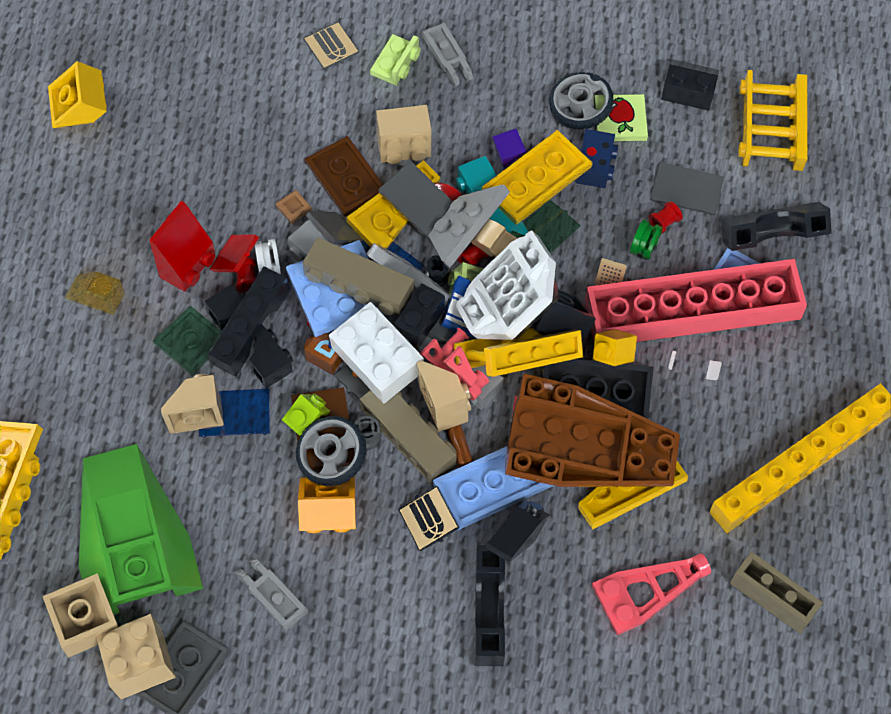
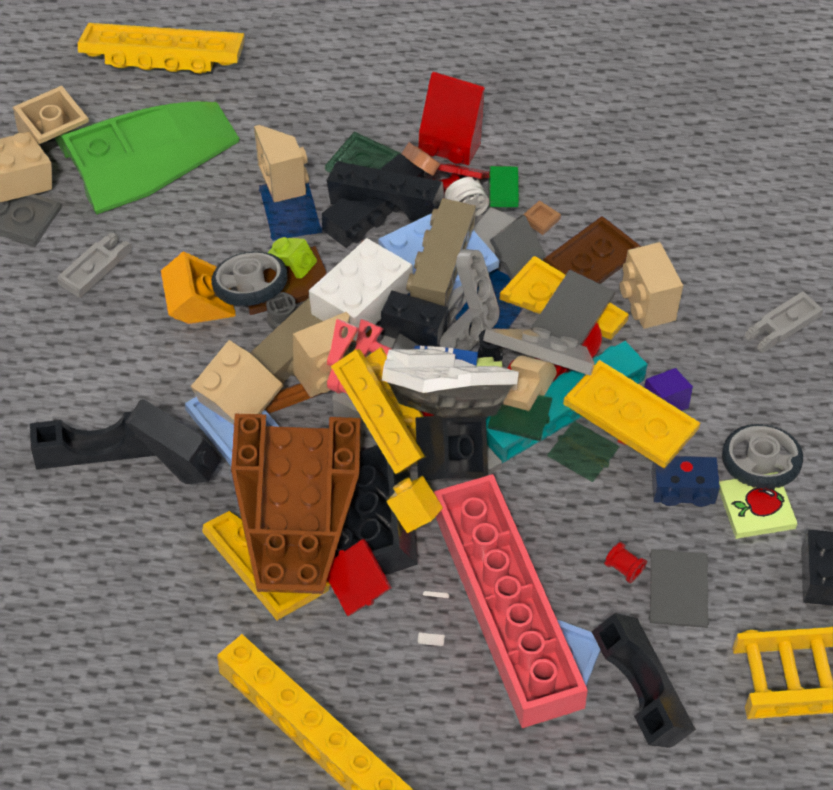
camera: 80 degrees right, 10 degrees down
yellow slope [48,61,107,128] -> none
clear yellow slope [65,271,125,315] -> none
piece [303,22,359,70] -> none
yellowish green bracket [370,34,421,86] -> none
piece [399,486,460,551] -> none
coral plate [592,553,711,635] -> none
tan slope [595,258,627,285] -> none
green wheel [630,219,663,260] -> none
dark tan brick [730,551,823,634] -> none
none -> tan slope [191,340,283,425]
none -> red piece [327,539,392,616]
none -> nougat beam [401,142,441,176]
none -> green slope [488,166,519,207]

